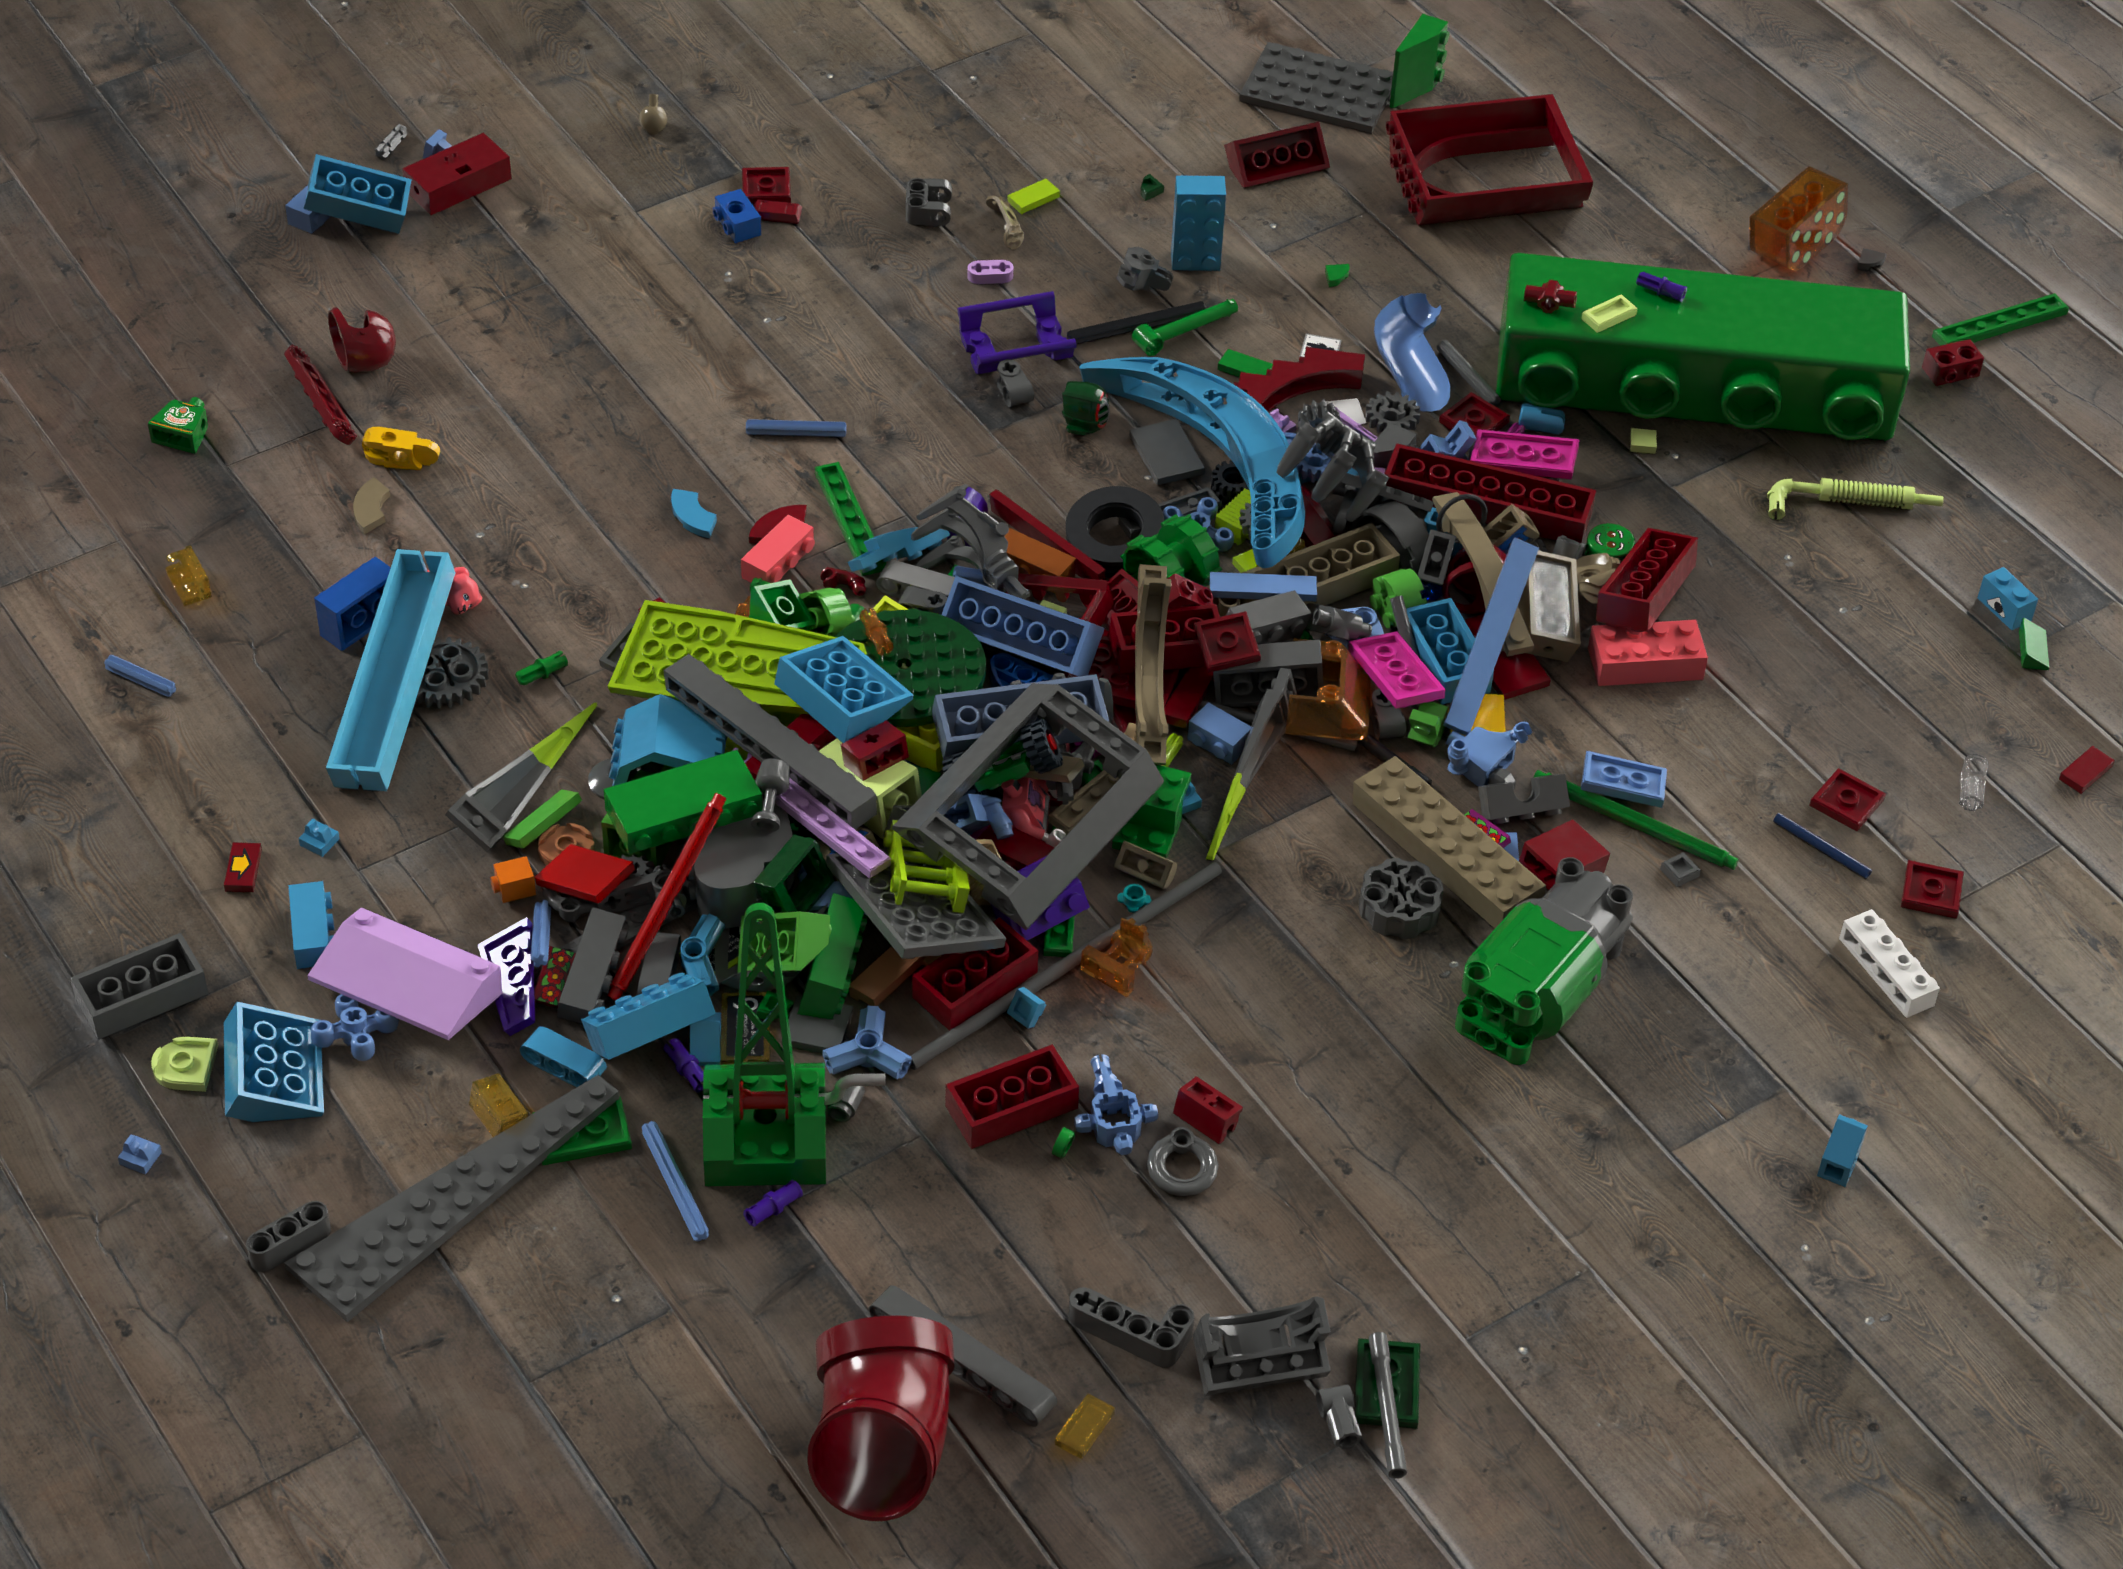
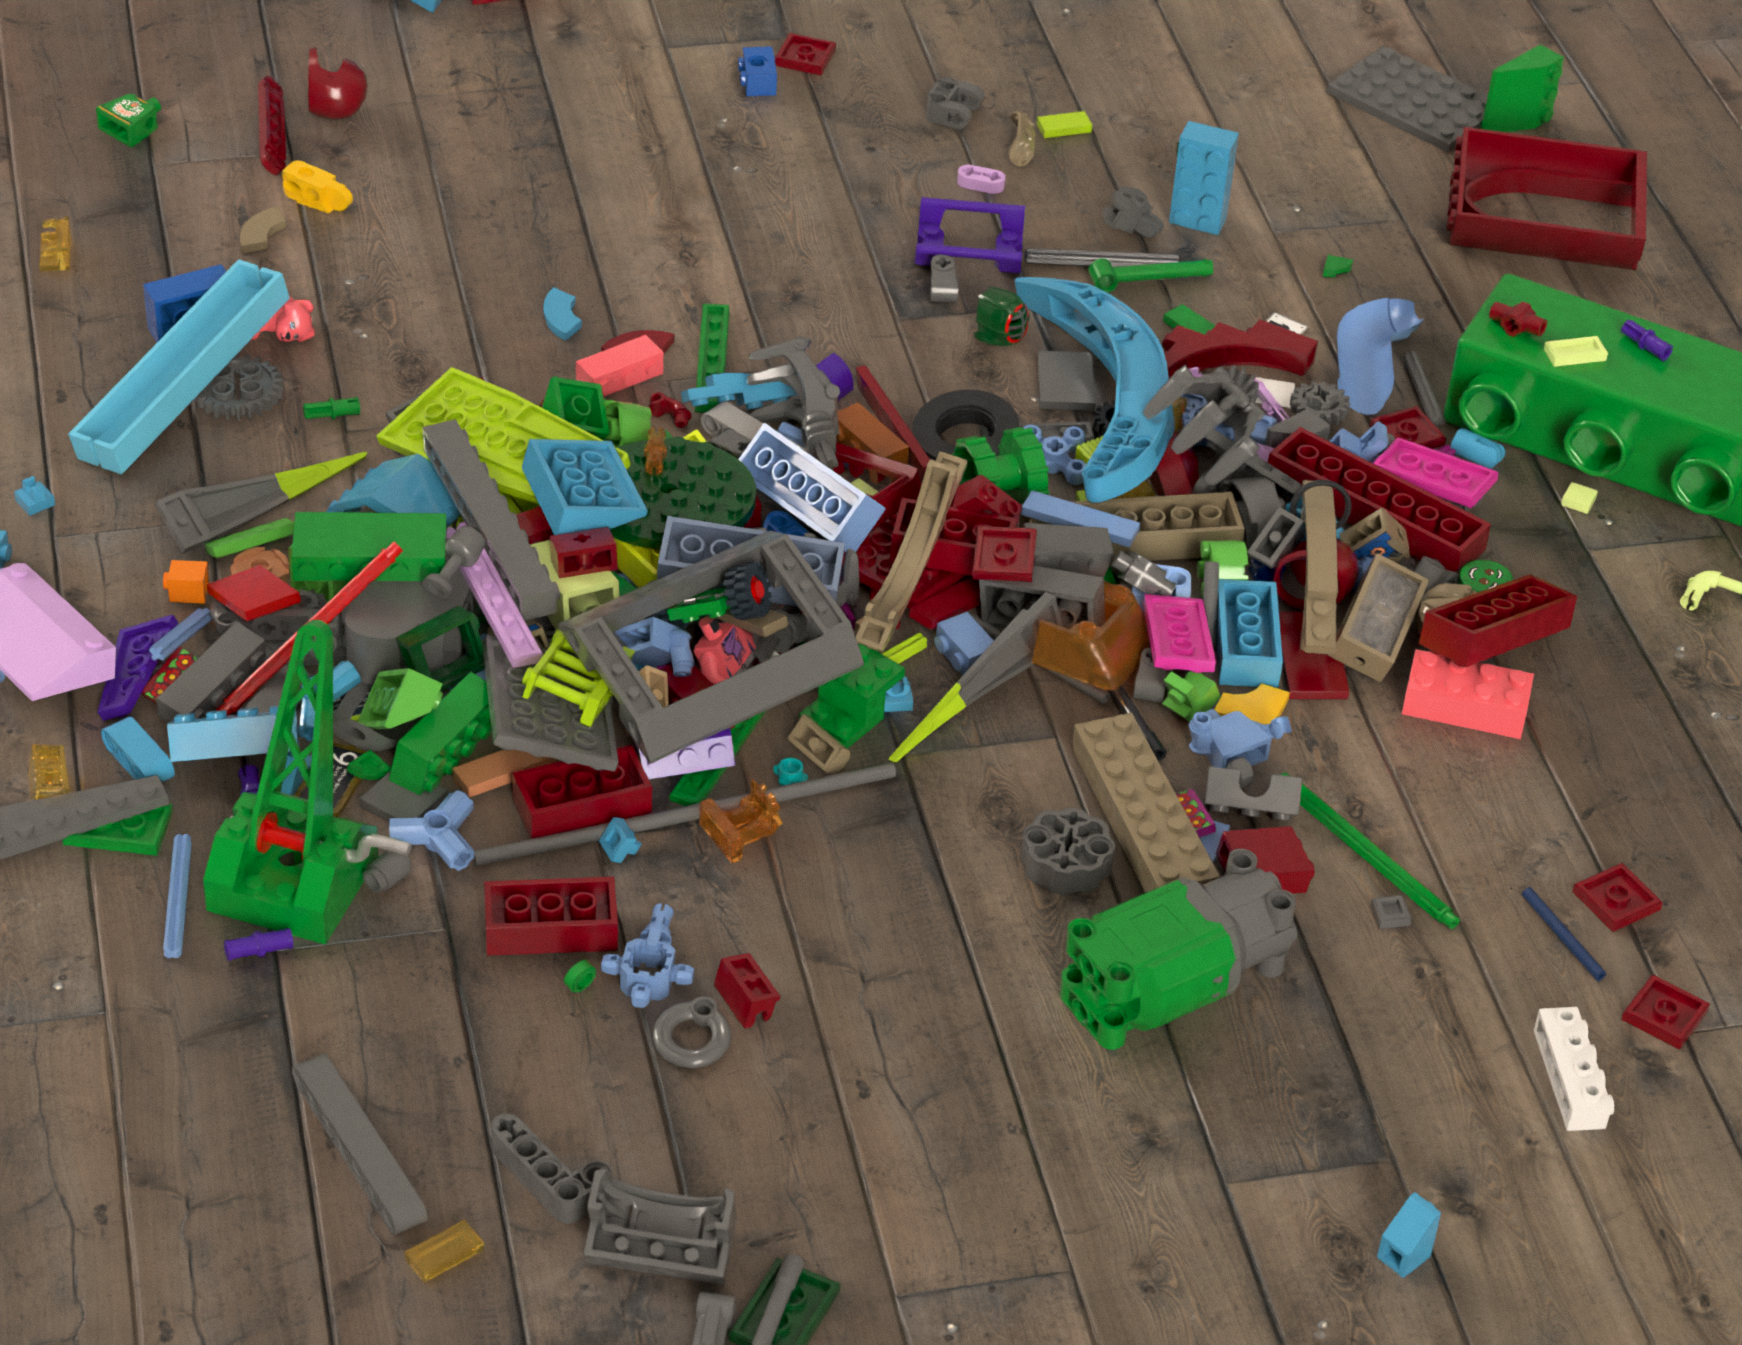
camera: 20 degrees right, 5 degrees down
medium blue axle [746,419,846,437] -> none
dark red tile [754,200,802,224] -> none
dark red cylinder [807,1316,955,1521] -> none
dark red slope [1224,121,1330,188] -> none
medium blue tile [1443,538,1539,736] -> none
medium blue tile [1581,751,1667,808] -> none

